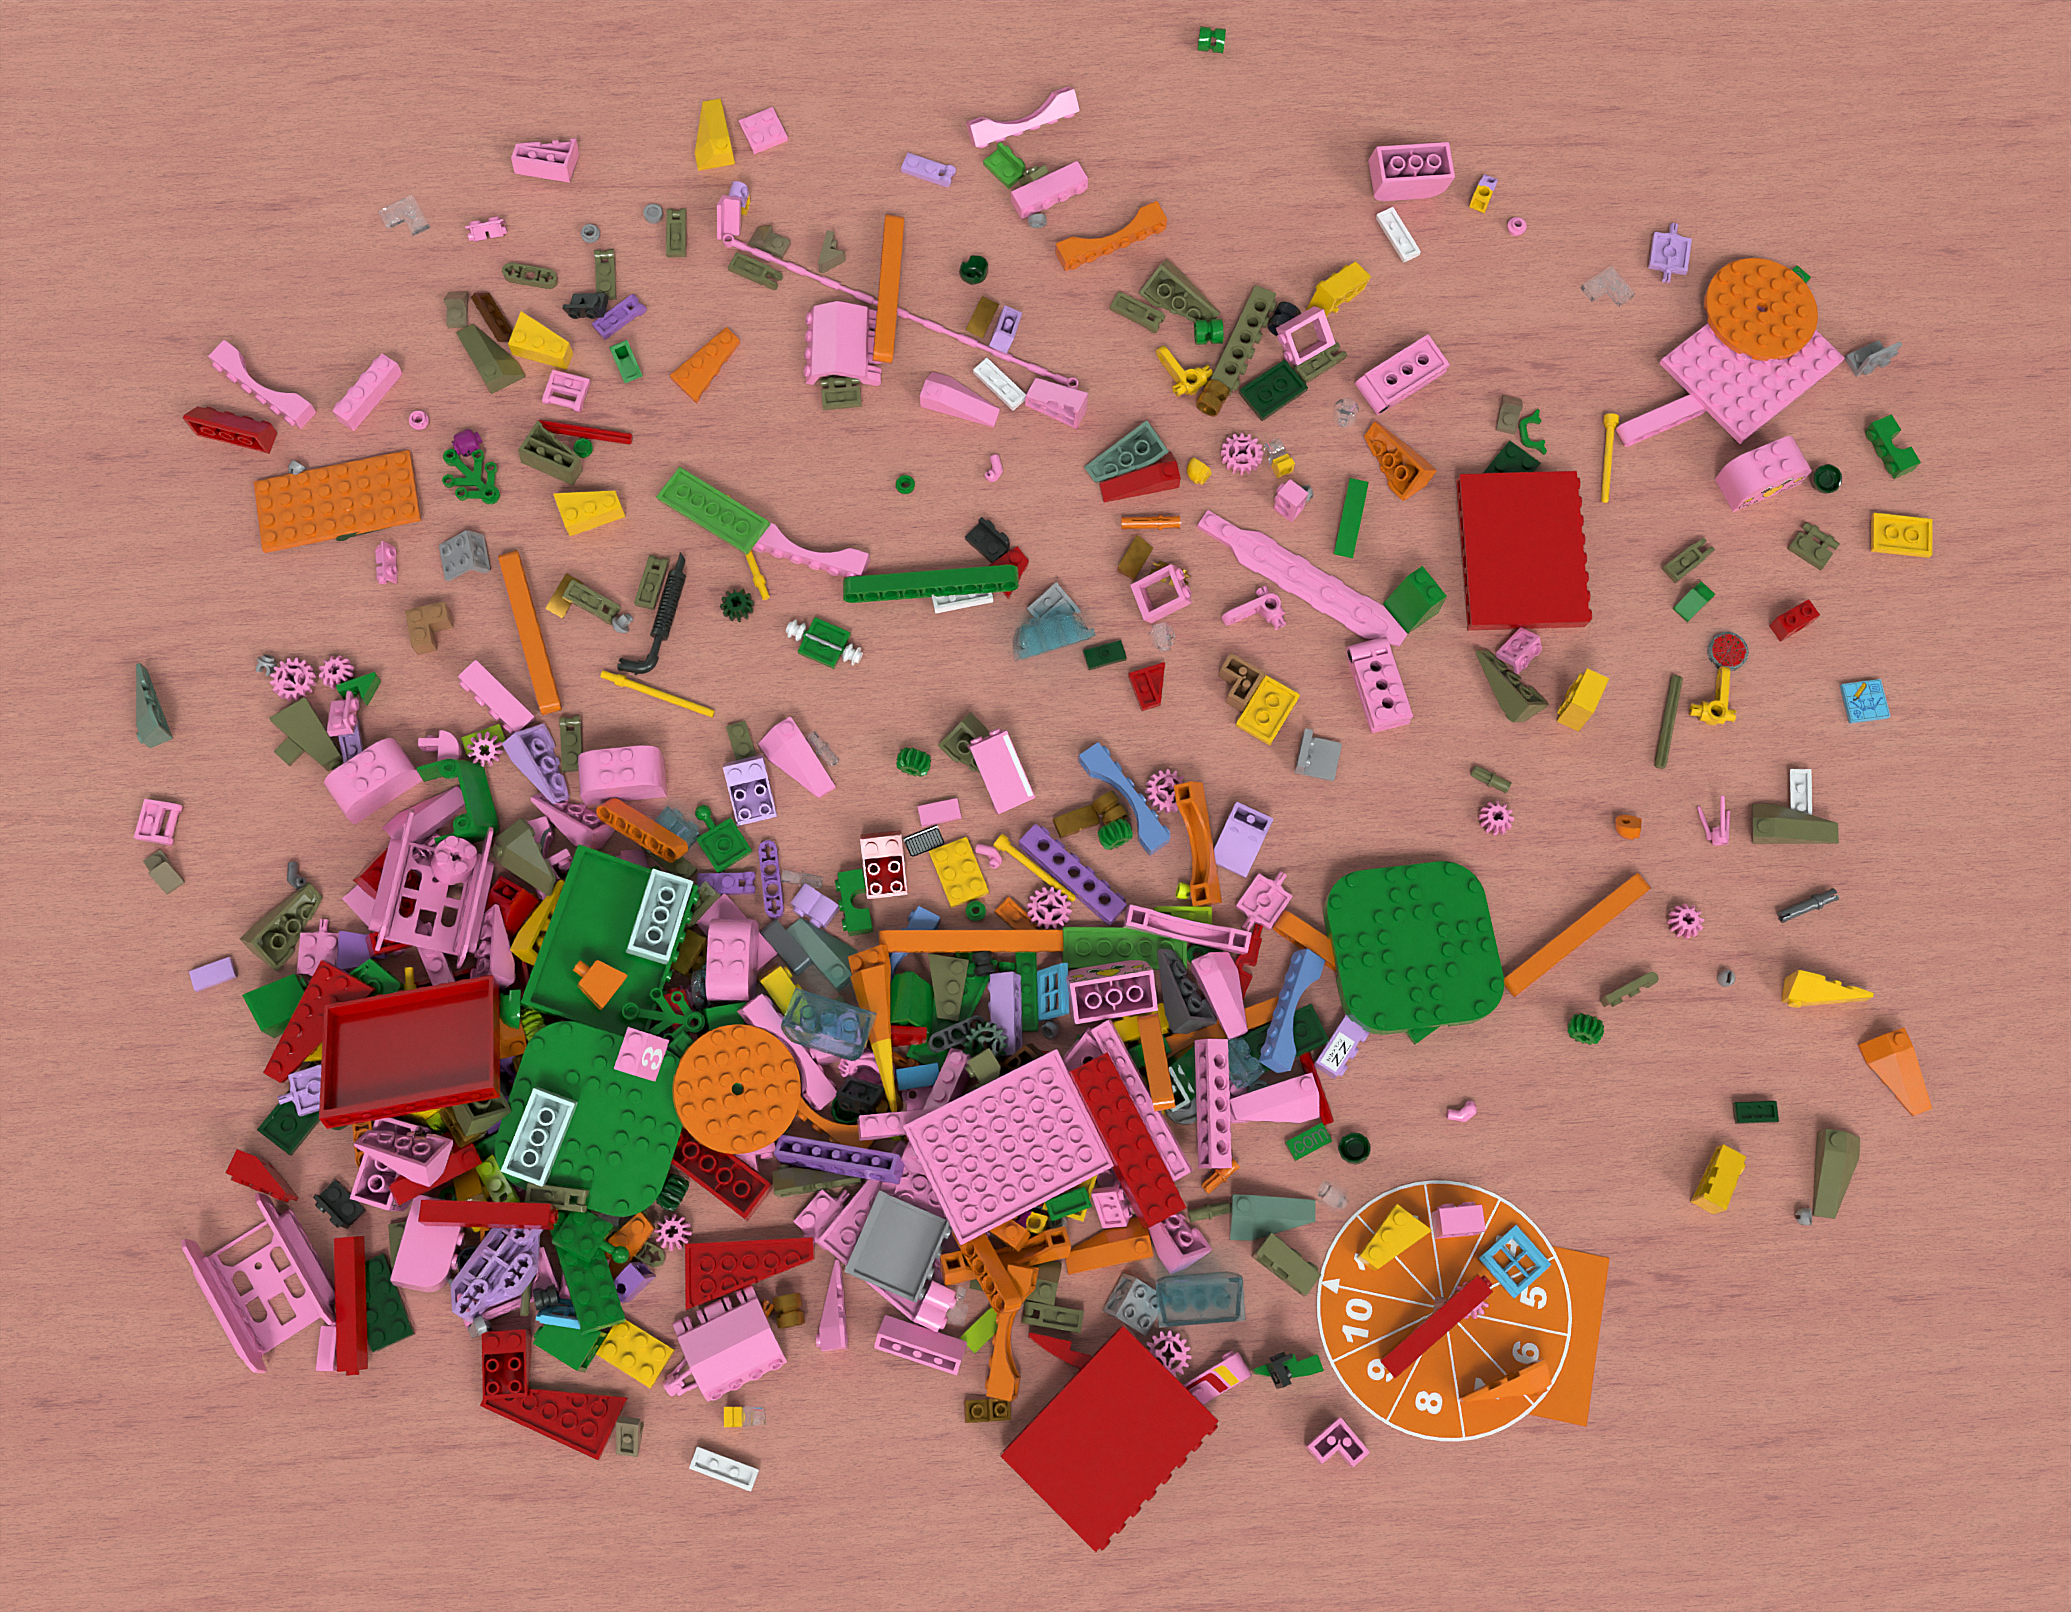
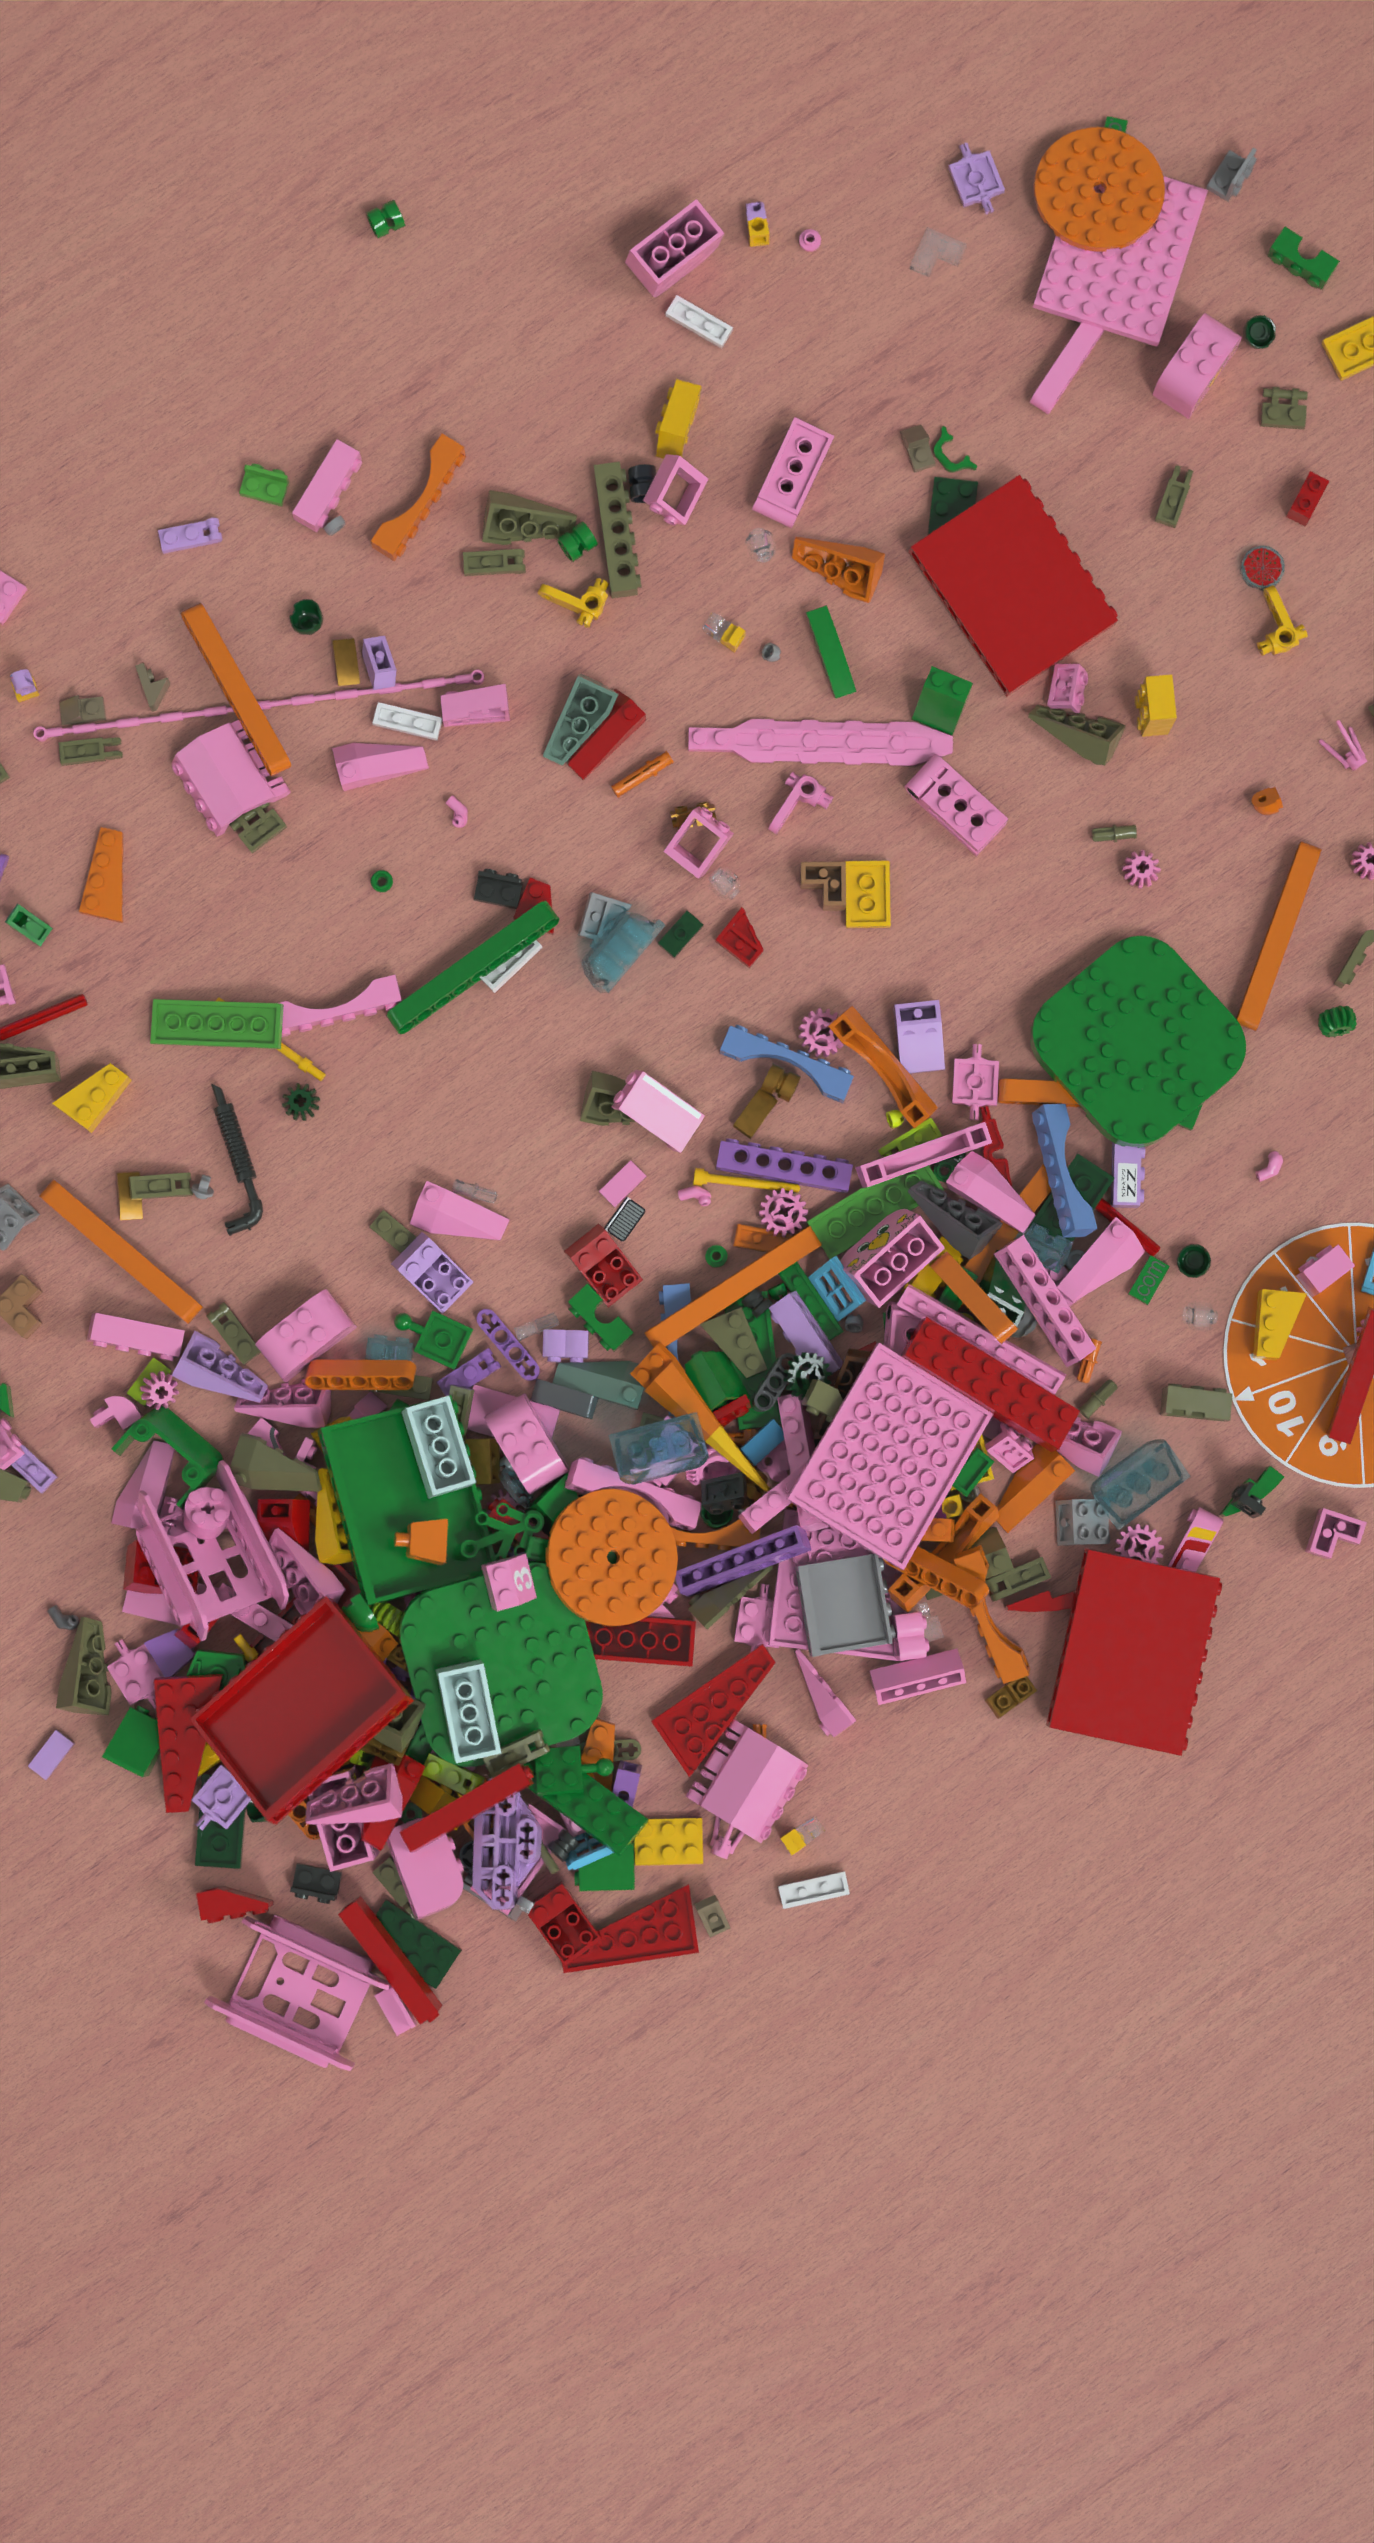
camera: 30 degrees left, 10 degrees up
bright pink brick [324,738,423,825] -> none
green plate [573,439,593,458] -> none
yellow bar [600,670,715,718] -> none
olive plate [634,555,670,610] -> none
bright pink gear [655,1214,692,1251] -> none
dark green gear [656,1174,689,1212] -> none
bright pink panel [717,195,741,240] -> none
yellow wedge [757,964,817,1032] -> none
pearl gold wheel [773,1293,806,1329] -> none
green plate [786,617,863,669] -> none
green gear [896,747,931,777] -> none
yellow plate [929,837,989,908] -> none
lime tile [960,1307,998,1354] -> none
bright pink arch [966,86,1080,148] -> none
olive plate [1019,165,1049,186] -> none
green gear [1098,819,1133,850] -> none
pearl gold slope [1117,535,1153,580] -> none
yellow piece [1186,457,1212,485] -> none
pearl gold wheel [1196,380,1230,417] -> none
bright pink gear [1220,433,1263,475] -> none
sand green wedge [1230,1194,1315,1241] -> none
dark green plate [1239,359,1308,421] -> none
bright pink brick [1273,479,1308,523] -> none
olive hinge [1294,342,1348,384] -> none
light grey bracket [1294,728,1342,781] -> none
yellow piece [1601,414,1619,503] -> none
olive axle [1654,675,1683,769] -> none
green slope [1673,581,1716,623] -> none

